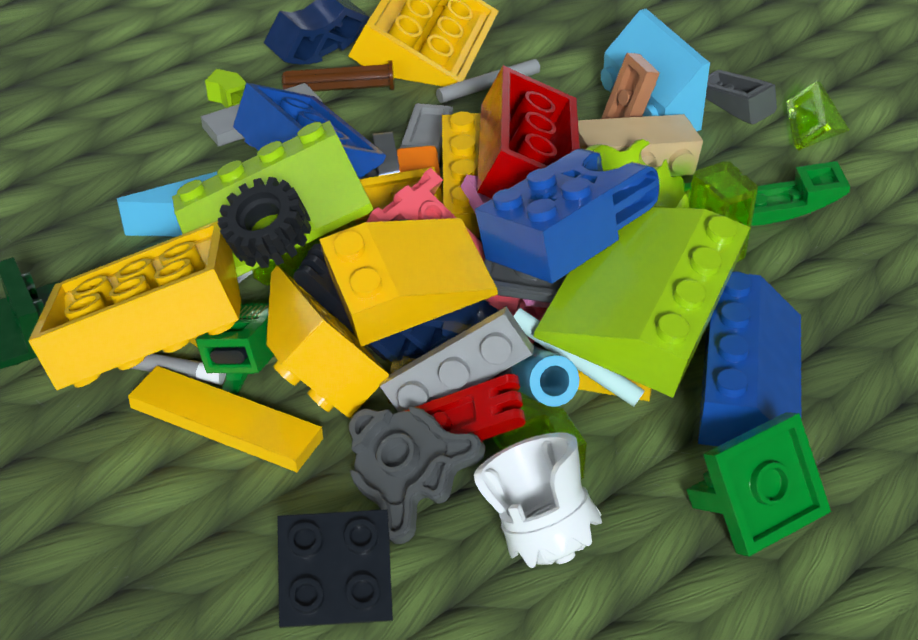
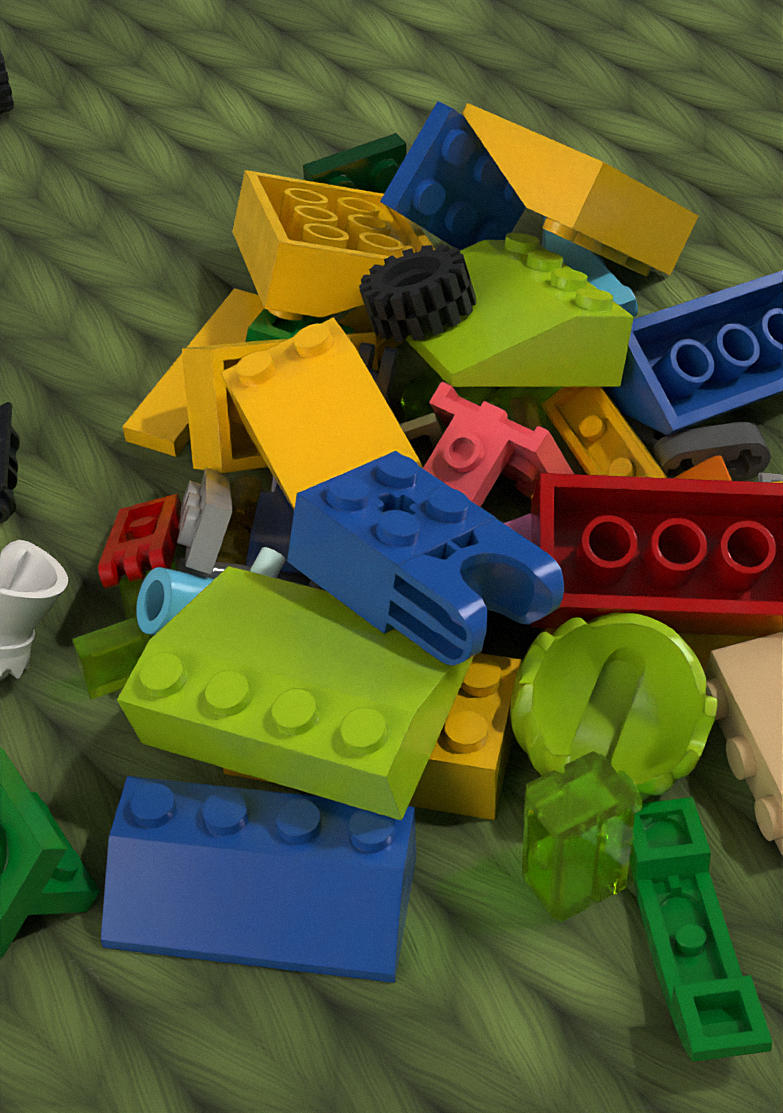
camera: 90 degrees right, 5 degrees up
dark grey tile [349,406,485,544] -> none
none -> blue plate [380,101,526,250]
none -> yellow slope [462,103,699,277]

